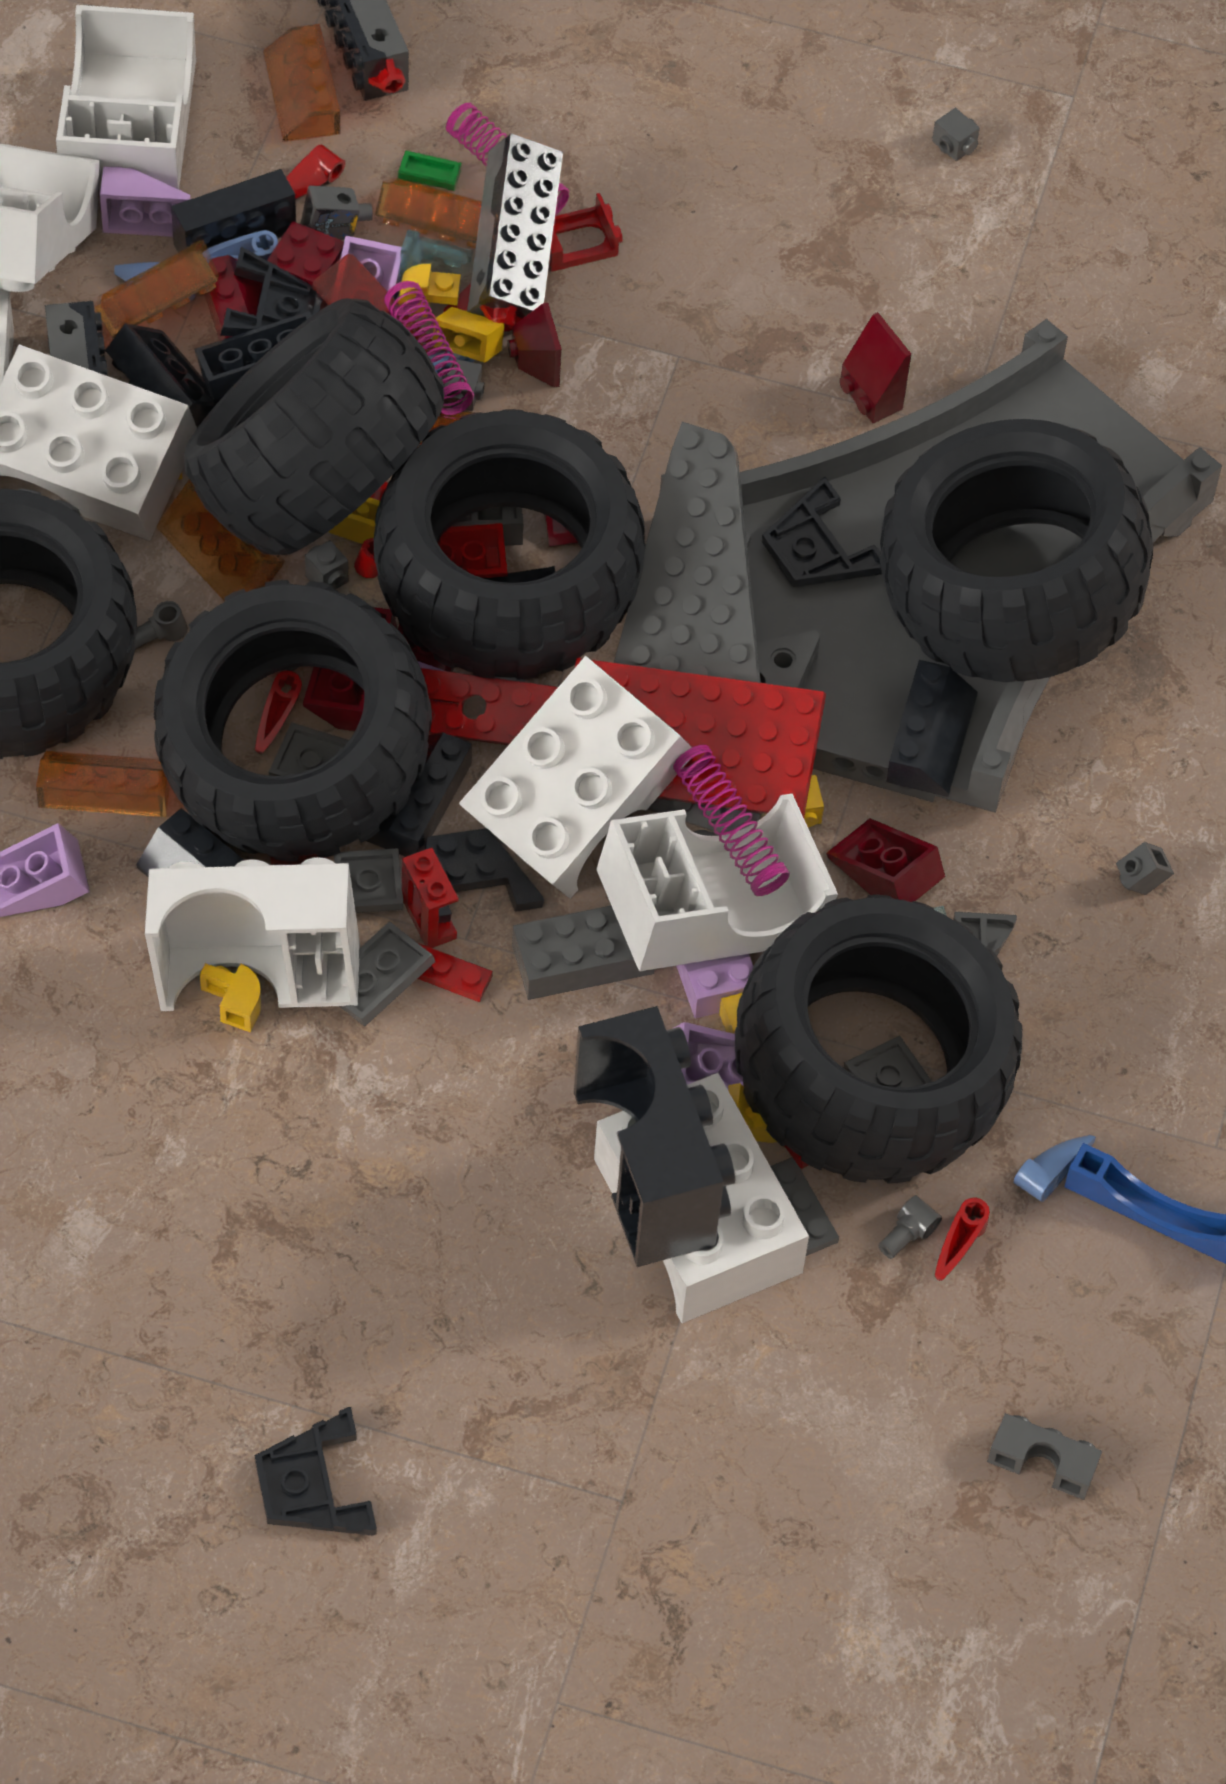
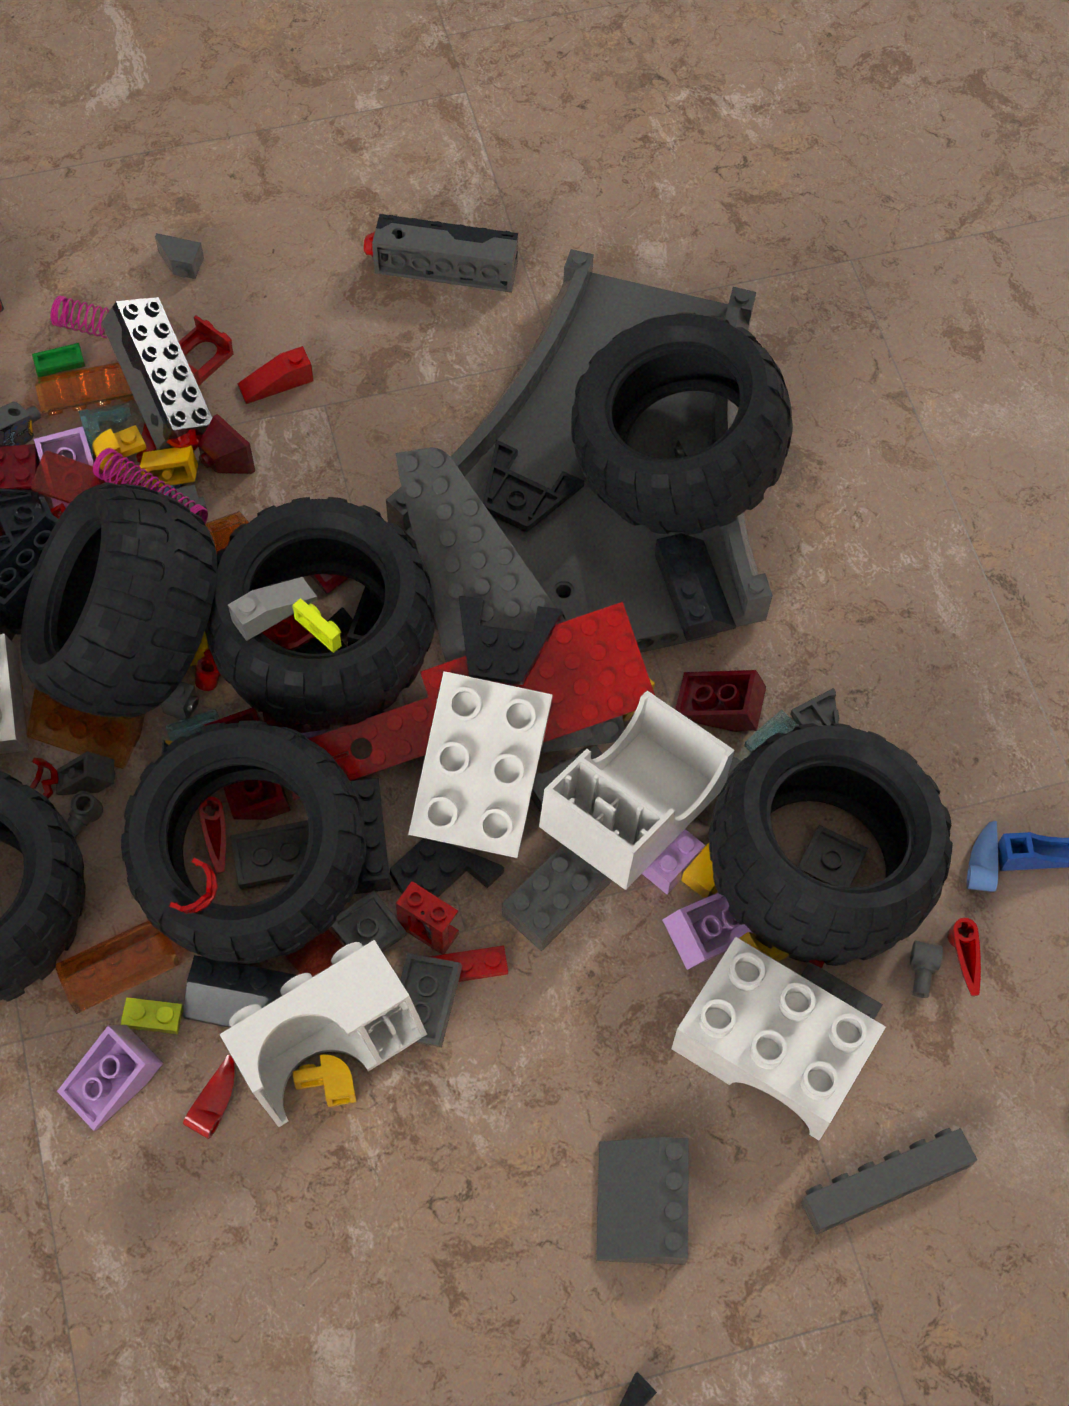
camera: 30 degrees left, 5 degrees up
black piece [574,1006,735,1267] -> none
dark pink piece [673,745,790,896] -> none
dark red slope [839,312,912,424] -> none
dark grey brick [932,107,980,161] -> none
dark grey brick [1116,842,1174,895] -> none
none -> red helmet [30,758,59,799]
none -> dark grey slope [56,751,116,795]
none -> neon yellow plate [120,997,184,1034]
none -> dark grey slope [155,233,204,279]
none -> red helmet [169,857,218,914]
none -> red piece [183,1055,235,1139]
none -> light grey slope [228,577,318,641]
none -> red slope [237,346,314,404]
none -> neon yellow plate [292,598,342,653]
none -> dark grey piece [364,214,518,293]
none -> black wing [459,596,563,685]
none -> dark grey slope [596,1137,689,1265]
none -> dark grey brick [801,1128,977,1235]

